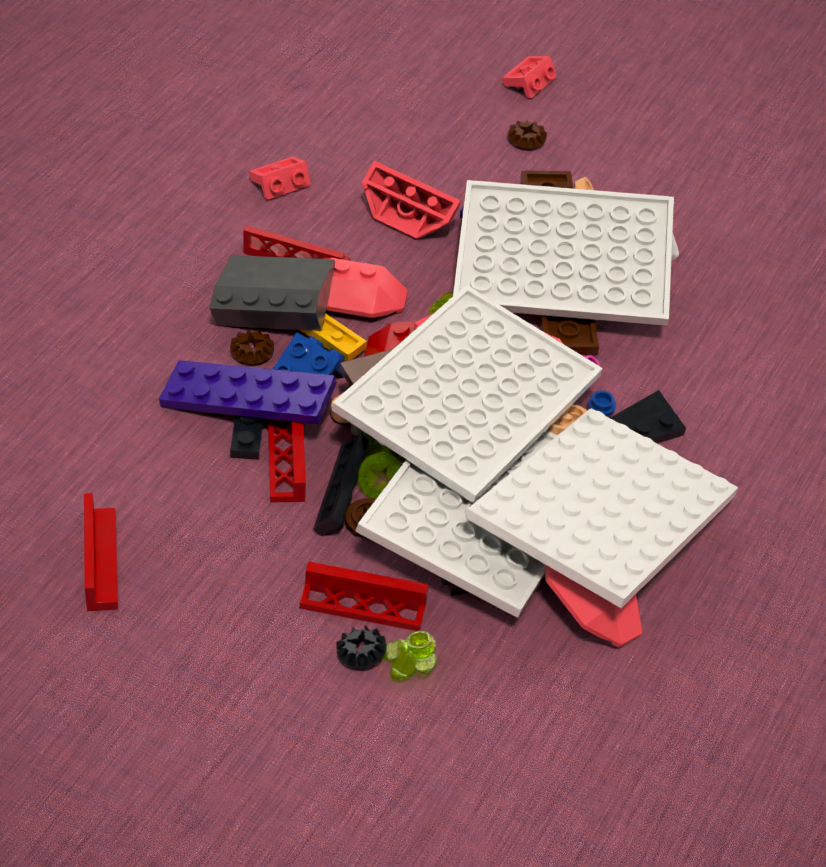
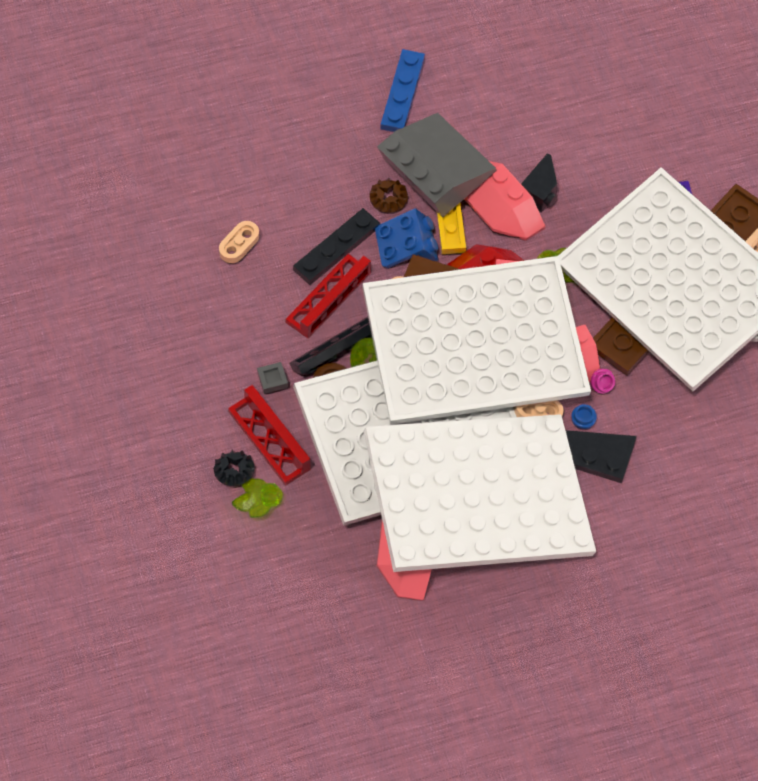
camera: 45 degrees right, 15 degrees up
red fence [84,493,118,611] -> none
dark purple plate [159,360,337,424] -> none
red fence [243,225,351,261] -> none
coral bracket [249,156,311,200] -> none
coral wedge [362,161,461,240] -> none
none -> light nougat plate [219,221,259,263]
none -> dark grey plate [257,362,288,394]
none -> blue plate [380,49,425,132]
none -> black slope [521,153,558,213]

